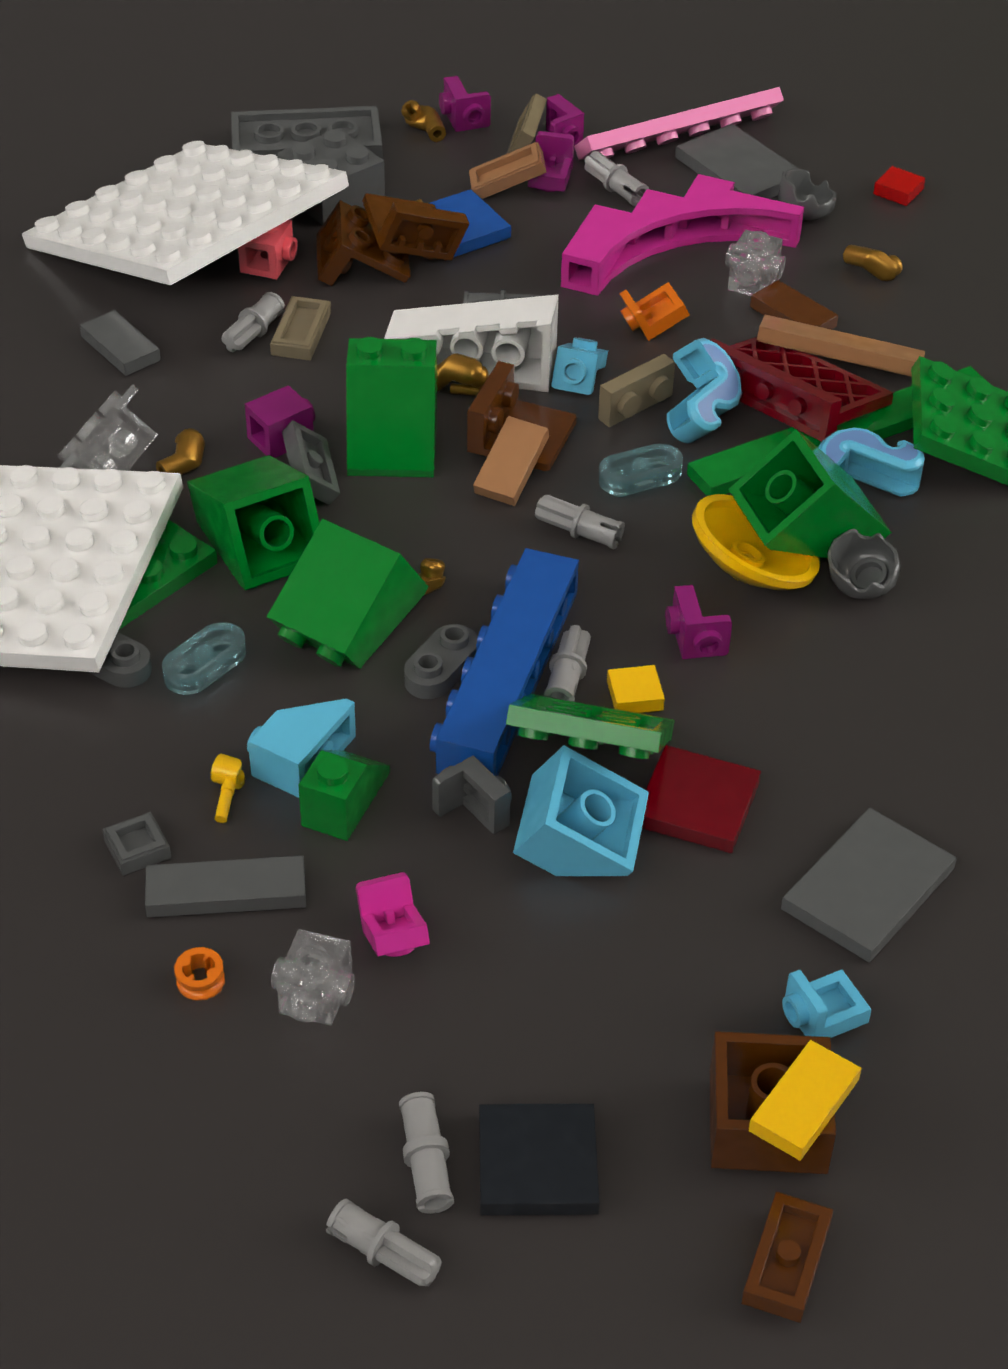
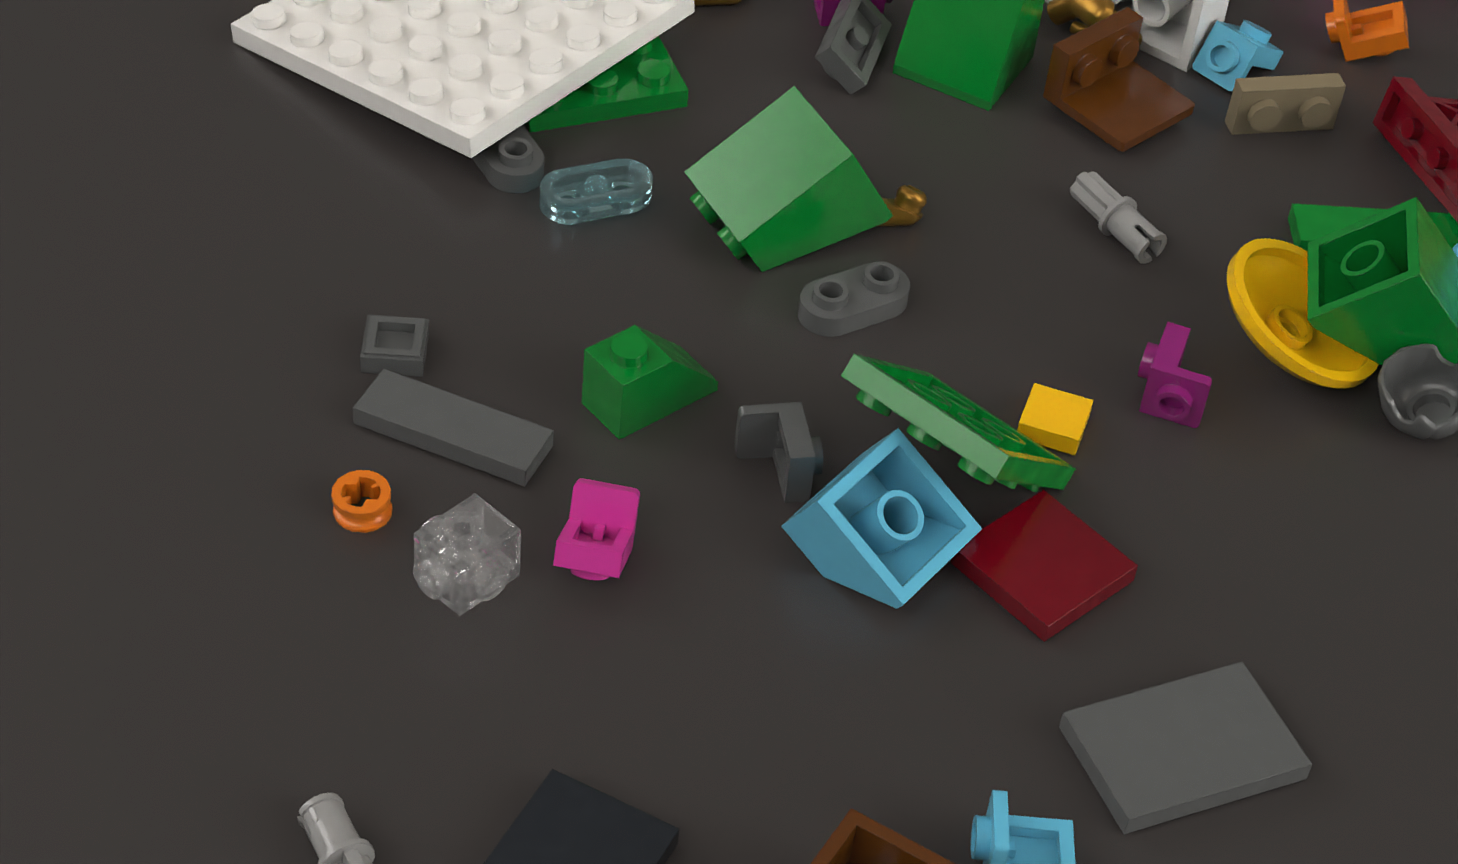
camera: 25 degrees right, 0 degrees up
green slope [187,455,320,590] -> none
yellow hand [210,753,245,823] -> none
medium azure slope [247,698,356,798] -> none
light grey pin [399,1091,454,1214] -> none
blue brick [430,548,579,776] -> none
medium nougat tile [473,416,549,506] -> none
light grey axle [544,625,591,701] -> none
clear light blue plate [599,444,683,497] -> none
medium azure animal [667,338,742,444] -> none

